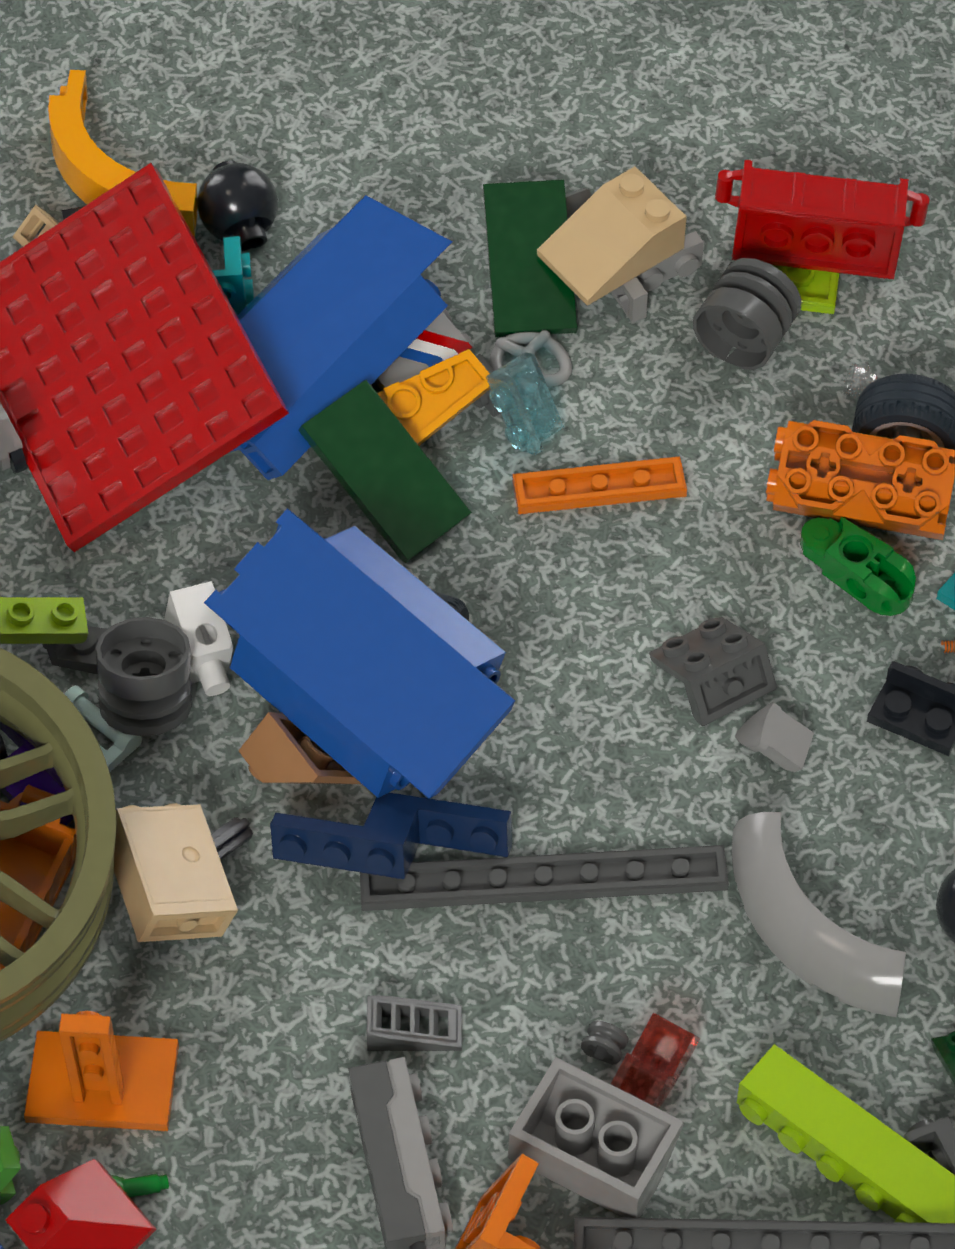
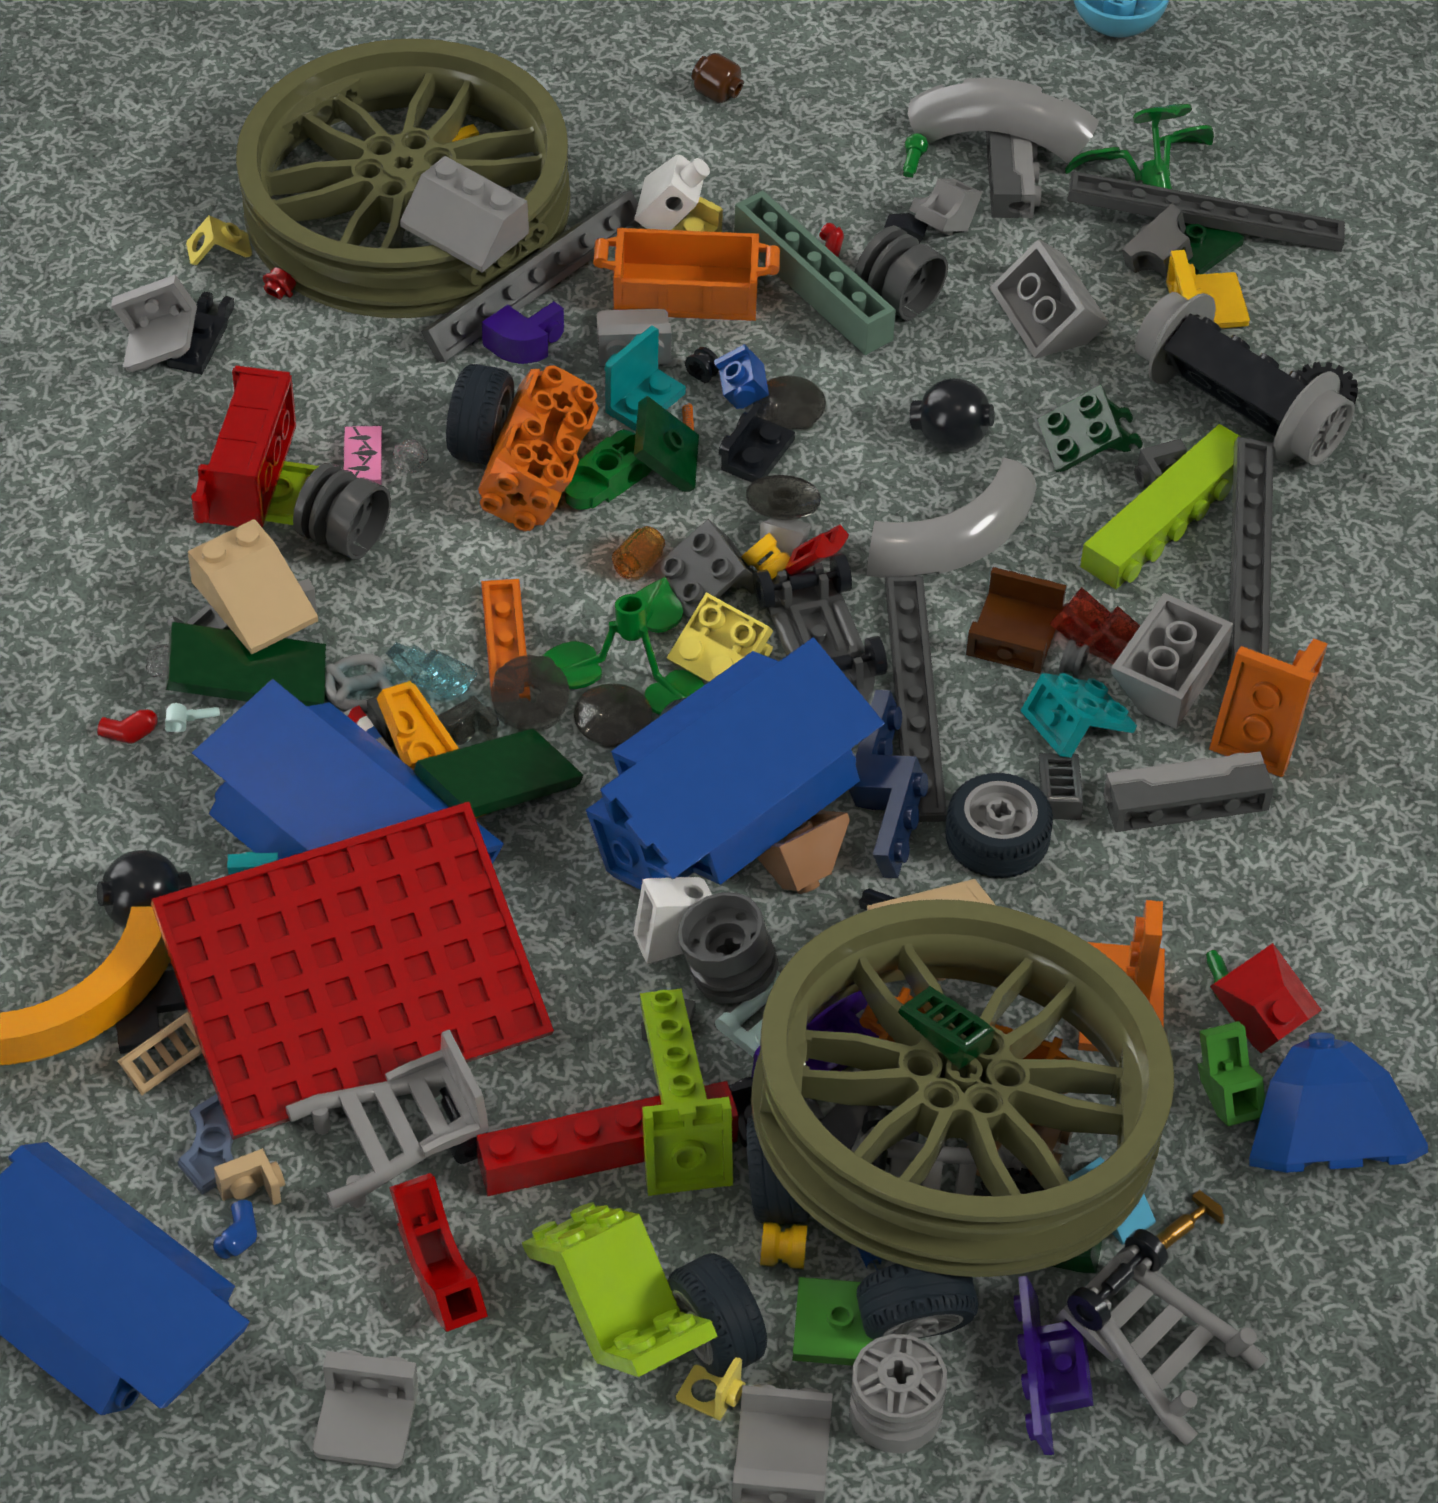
camera: 90 degrees left, 5 degrees down
none -> red arm [97,709,158,744]
none -> light aqua hand [165,703,220,732]
none -> bright pink tile [344,426,382,485]
none -> clear smoke bracket [437,696,499,745]
none -> clear smoke plate [491,655,569,732]
none -> green plant [531,577,705,715]
none -> clear smoke dish [574,683,652,749]
none -> clear orange brick [612,526,665,580]
none -> dark green plate [634,396,699,492]
none -> light yellow plate [667,592,773,682]
none -> yellow wheel [741,532,790,580]
none -> clear smoke dish [746,475,821,520]
none -> dark grey piece [753,553,888,702]
none -> red slope [786,524,849,575]
none -> black wheel [945,772,1053,878]
none -> reddish brown panel [966,567,1067,674]
none -> teal bracket [1020,673,1137,758]

